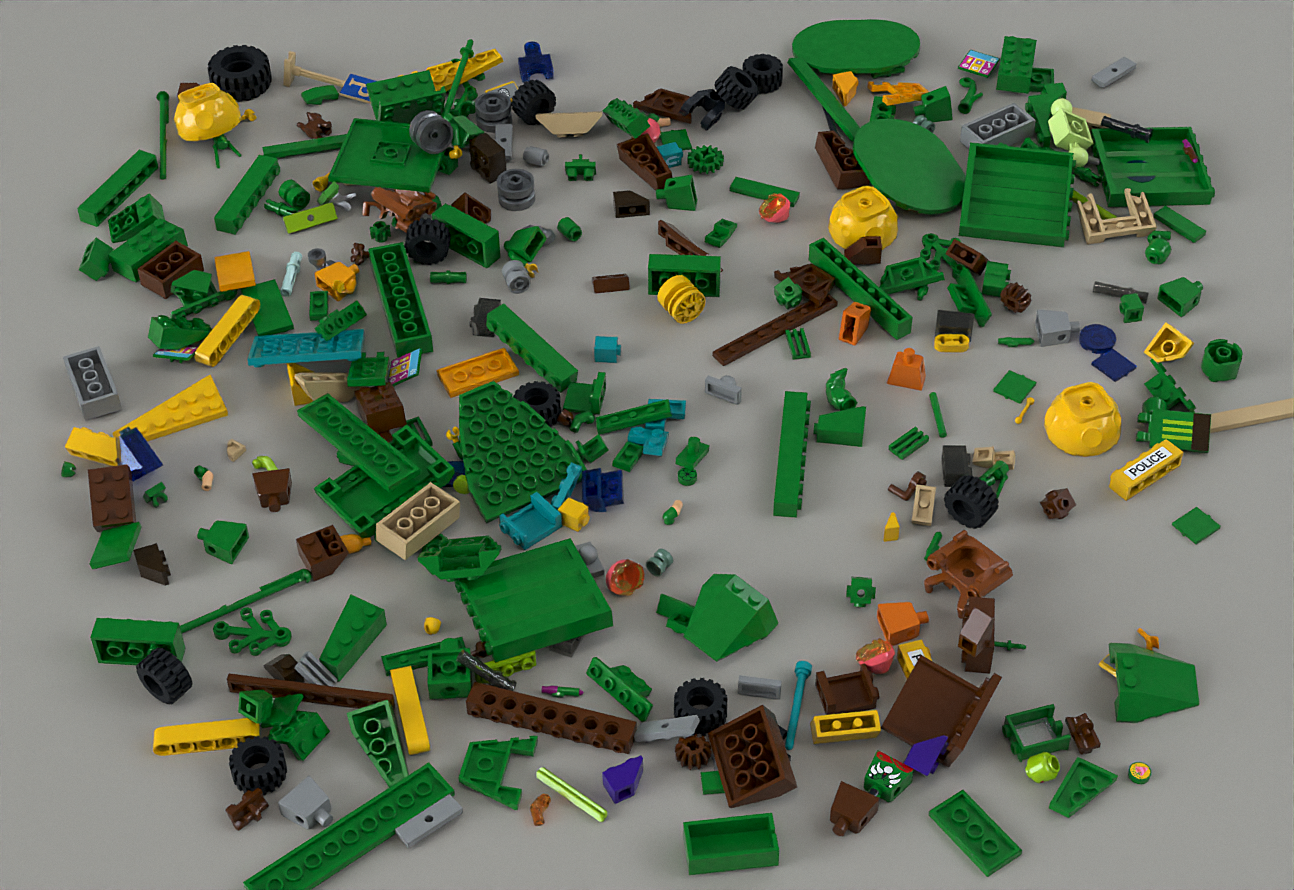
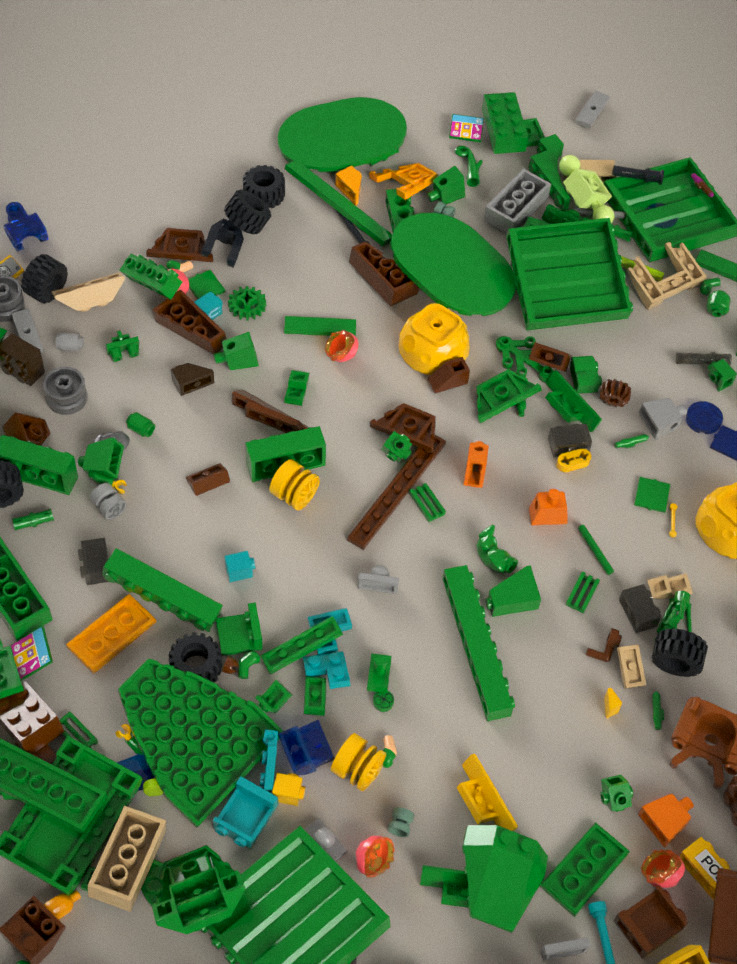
camera: 25 degrees left, 10 degrees up
green brick [808,238,913,340] -> none
none -> yellow wheel [331,733,386,791]
none -> yellow bracket [456,754,518,832]
none -> green tile [540,822,630,917]

